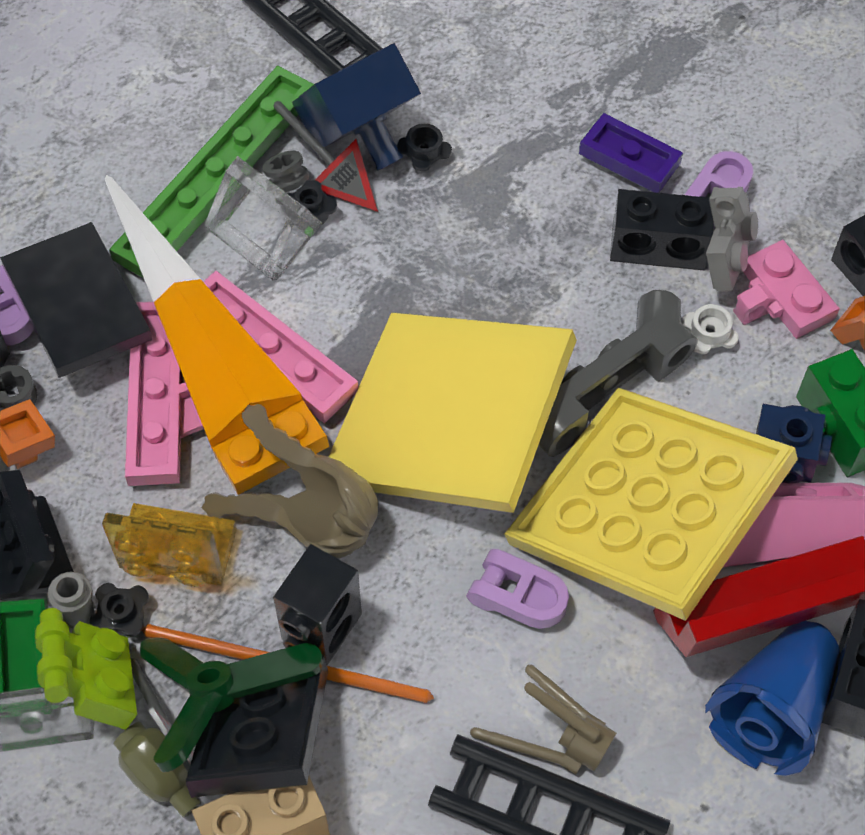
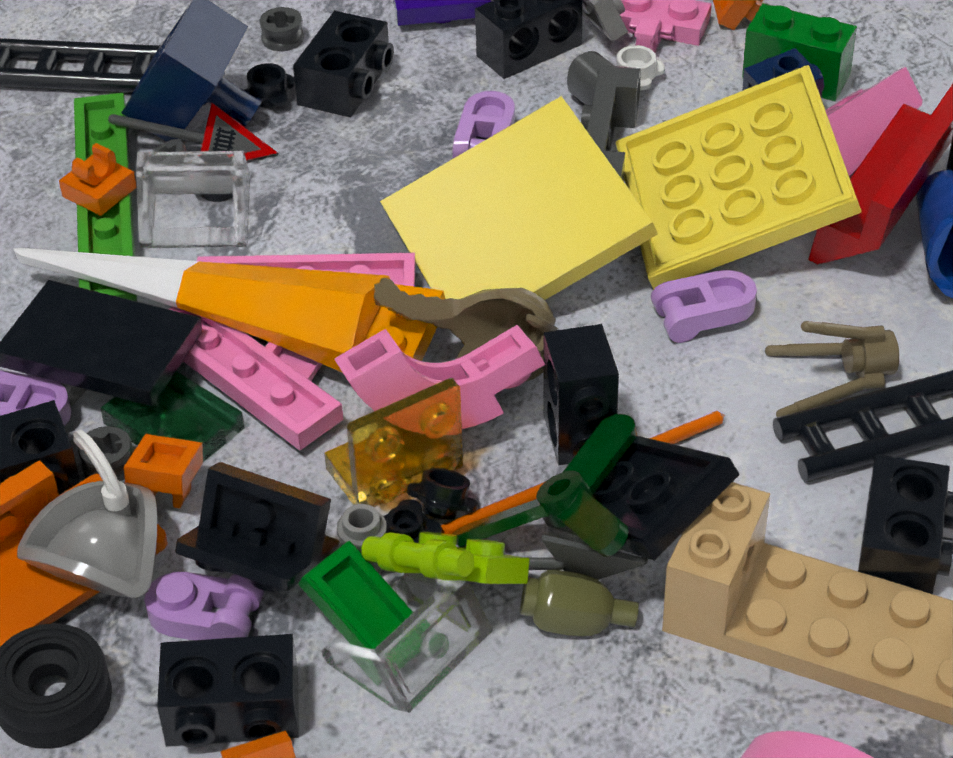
camera: 40 degrees left, 15 degrees down
none -> orange tile [59,143,137,216]
none -> clear green plate [100,371,245,462]
none -> dark grey bush [259,7,304,52]
none -> black brick [293,10,394,118]
none -> bright pink arch [334,325,545,431]
none -> black plate [406,468,478,519]
none -> lavender plate [453,91,515,158]

